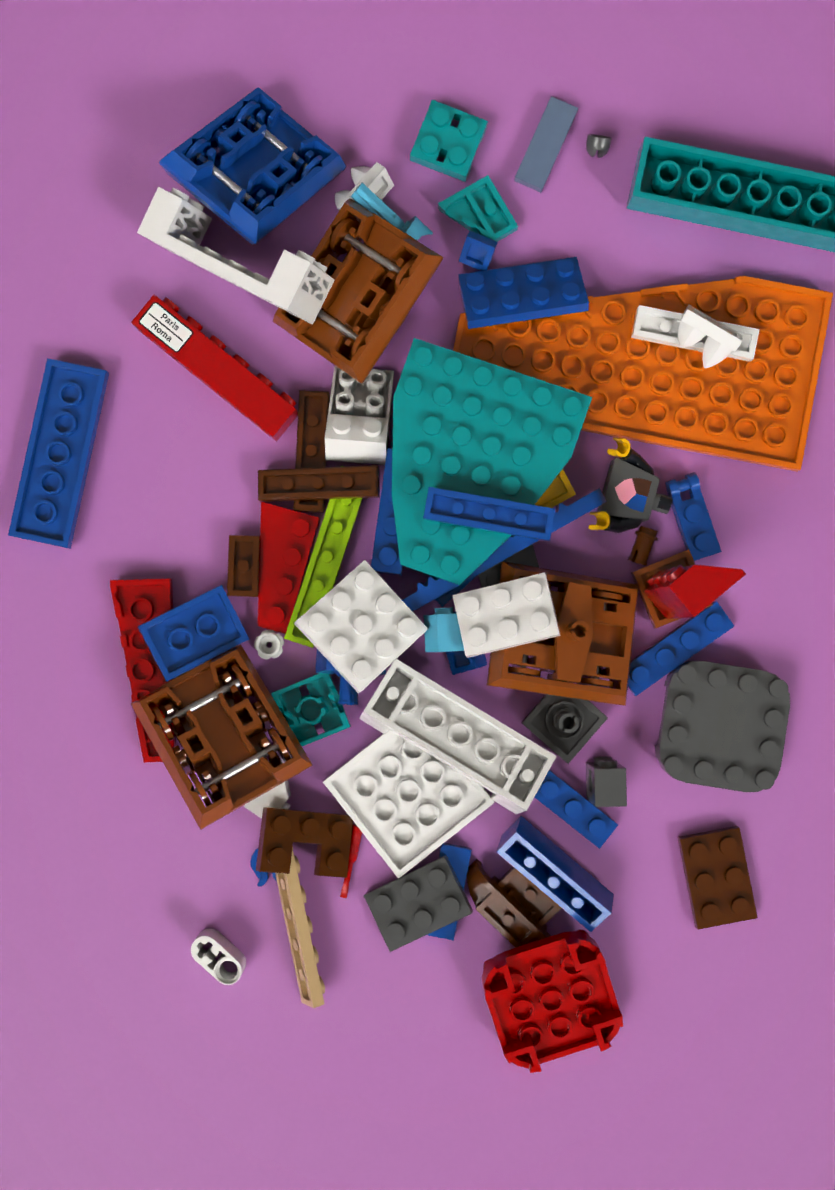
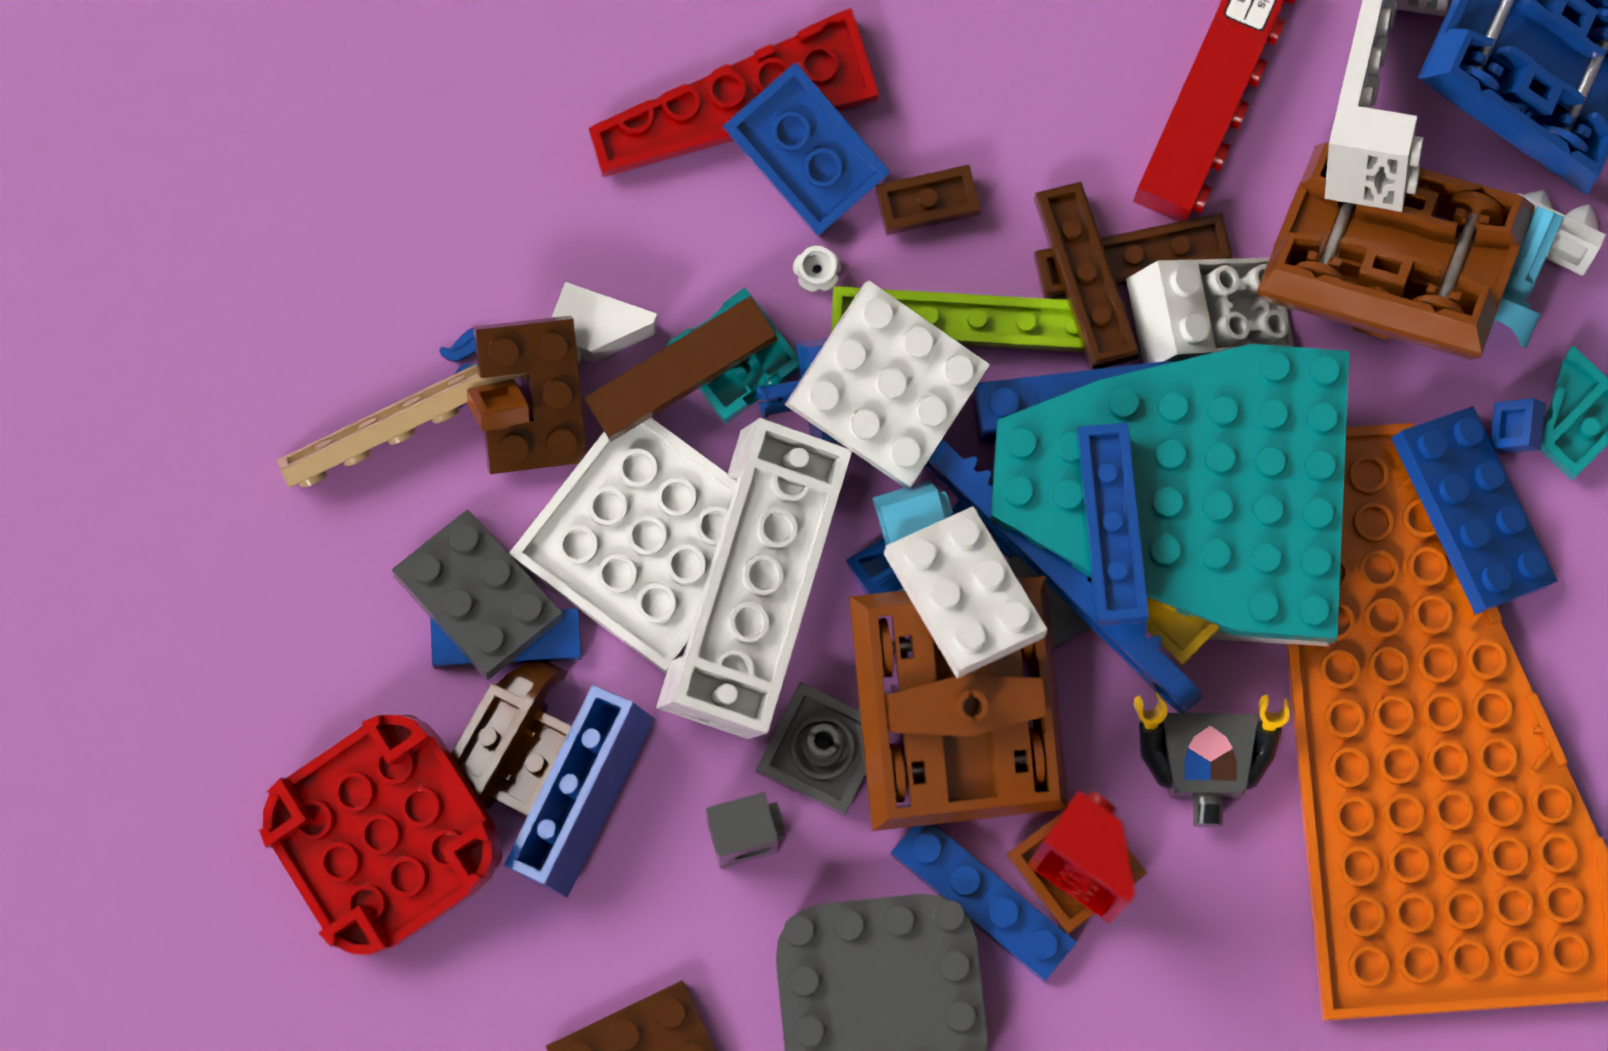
camera: 70 degrees right, 10 degrees down
dark orange piece [131,644,312,830] -> none
white beam [191,929,246,985] -> none
red wing [257,502,320,634] -> none
red piece [340,824,362,898] -> none
blue plate [535,770,618,849] -> none
reddish brown pin [628,526,659,566] -> none
white plate [631,305,760,362] -> none
blue plate [665,472,722,561] -> none
white tile [678,305,742,368] -> none
none -> dark orange plate [467,379,529,431]
none -> reddish brown tile [584,296,778,442]

